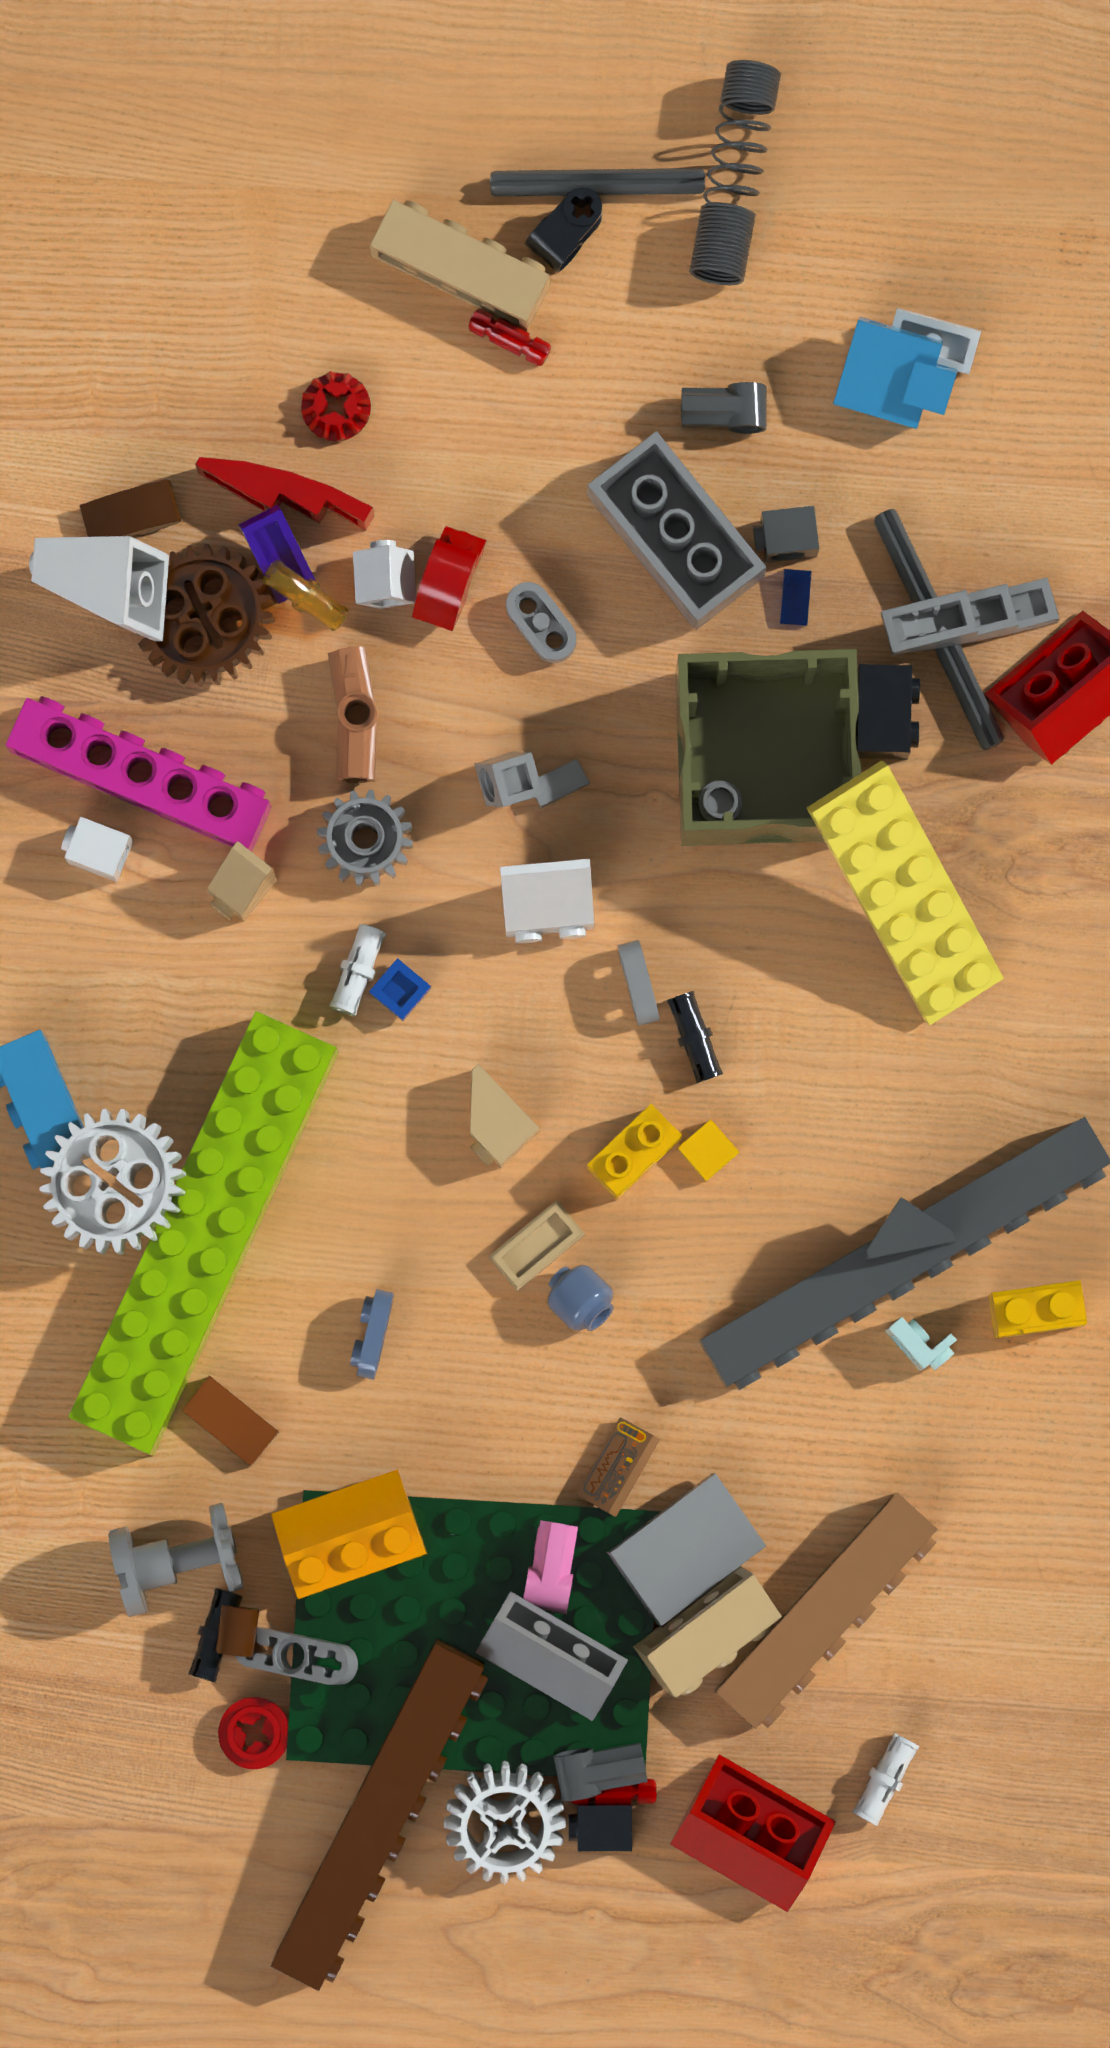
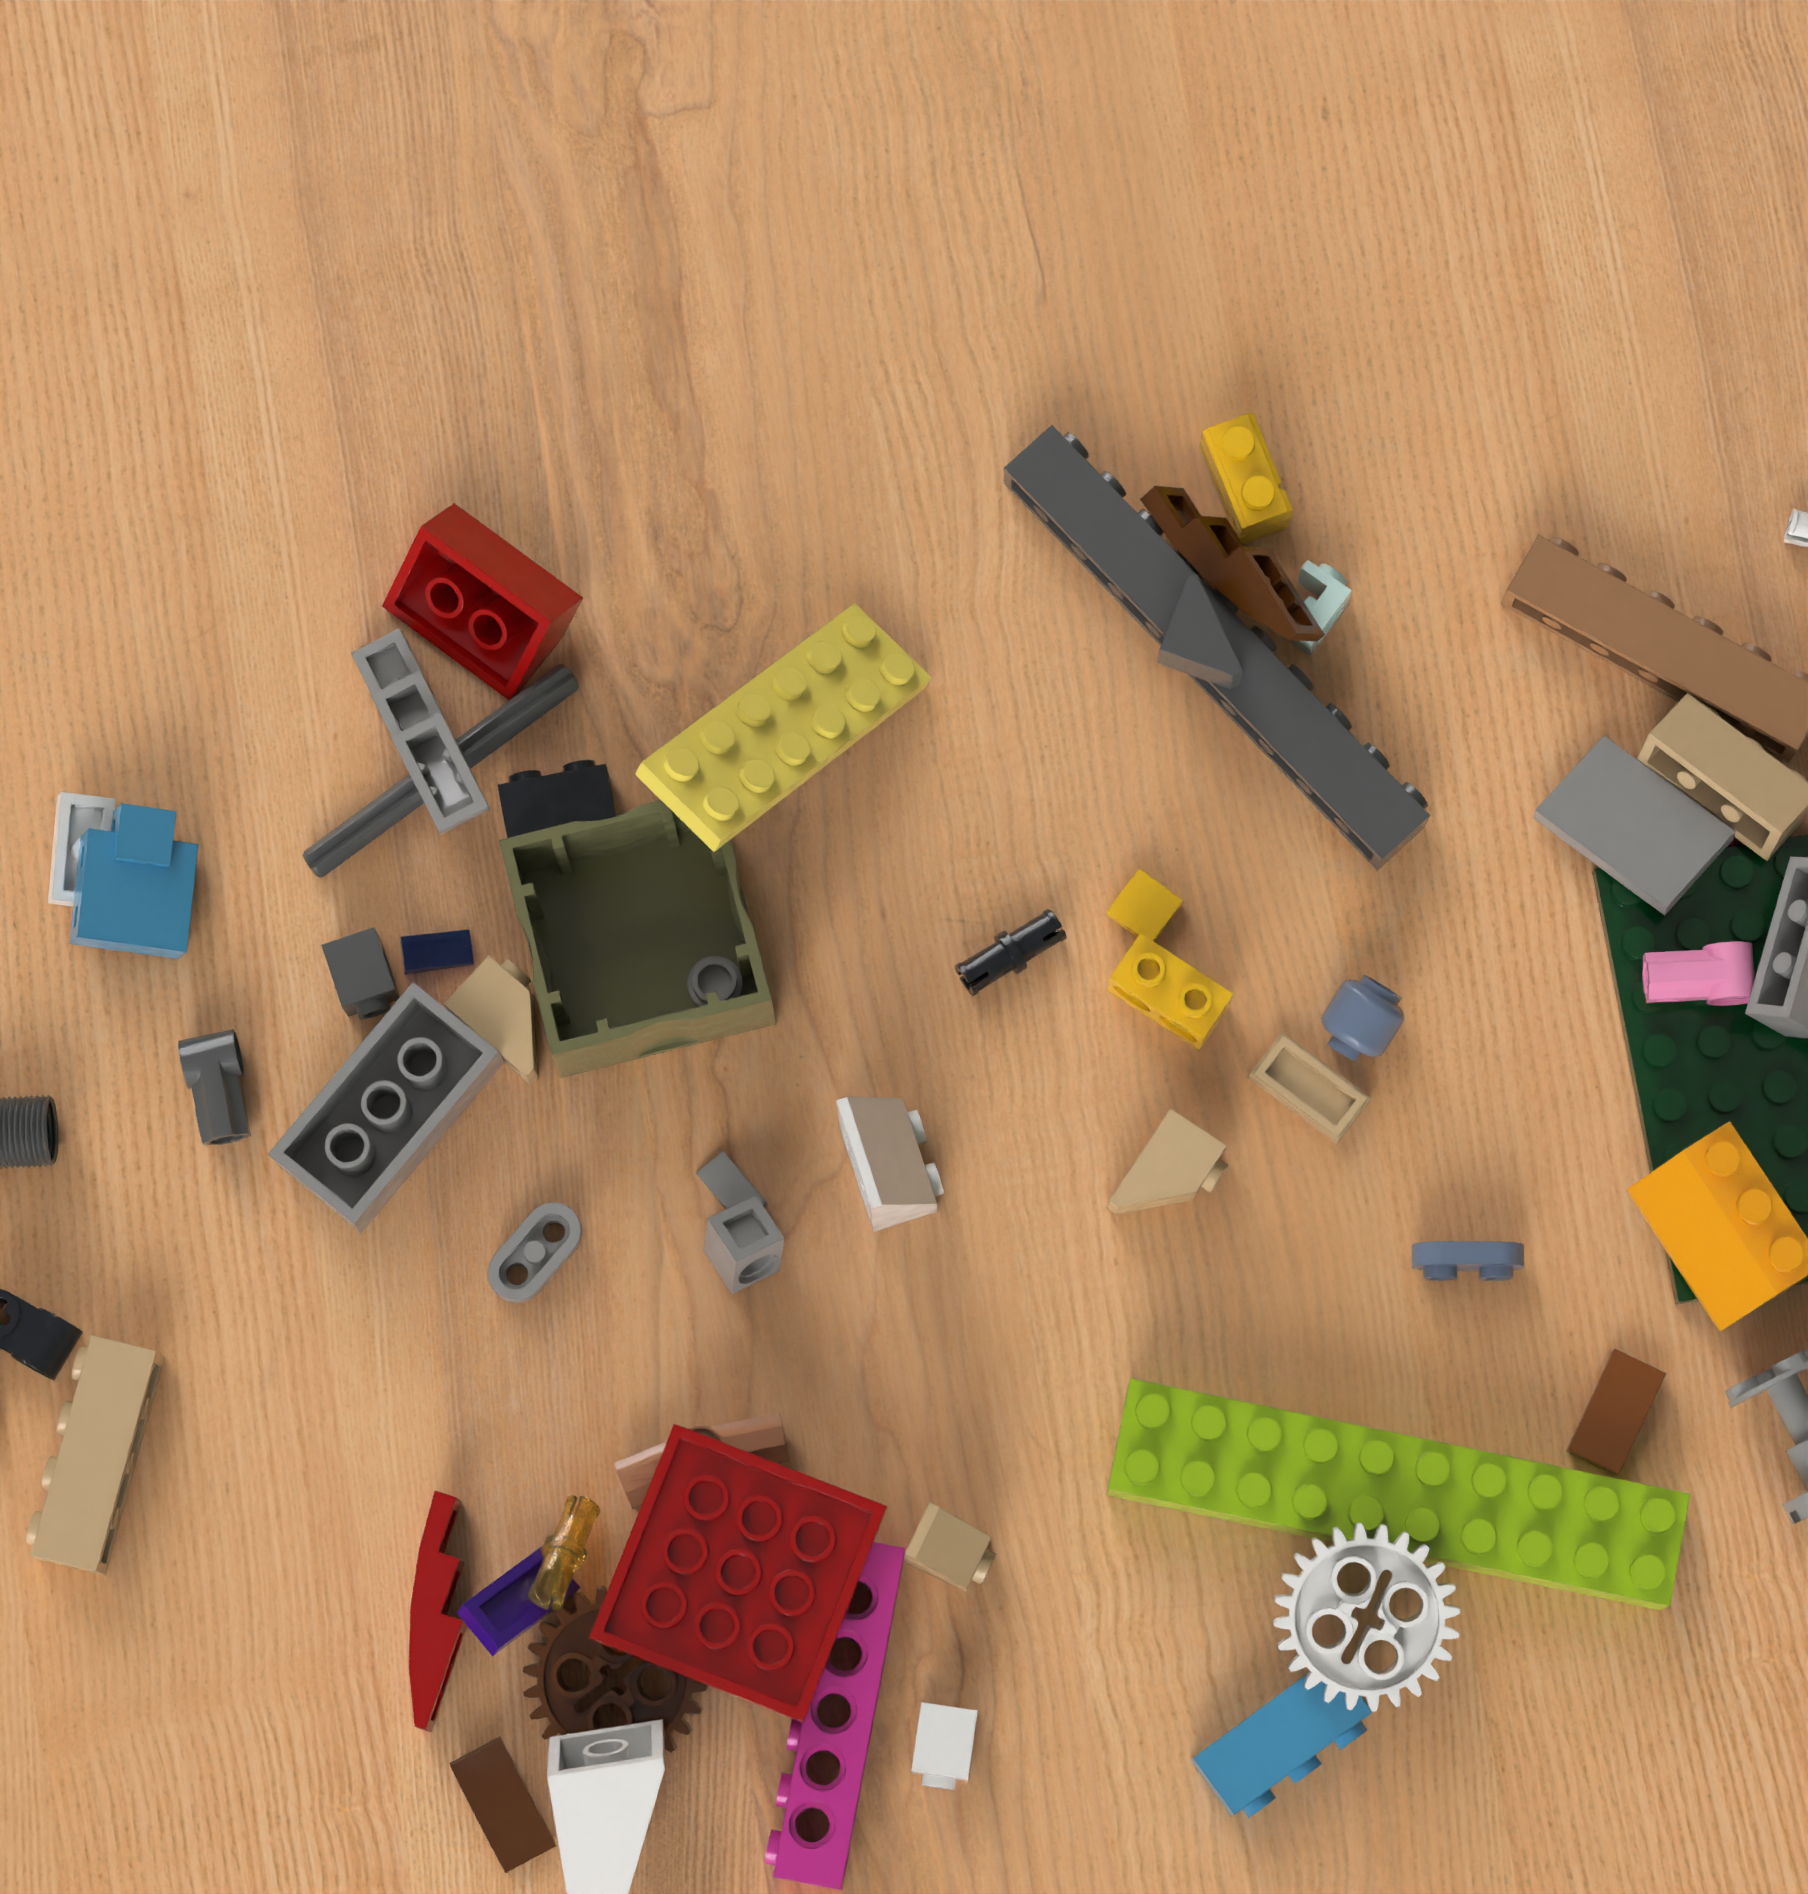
camera: 100 degrees left, 5 degrees down
red gear [301,371,371,441] -> none
light grey gear [317,789,413,887] -> none
white pin [329,924,386,1016] -> none
white brick [353,540,416,609] -> none
blue plate [369,958,431,1021] -> none
red brick [412,526,487,631] -> none
red axle [468,309,551,366] -> none
medium nougat tile [576,1417,660,1517] -> none
light grey beam [617,940,660,1026] -> none
none -> tan slope [444,955,538,1086]
none -> red plate [589,1424,887,1723]
none -> reddish brown slope [1140,486,1325,642]

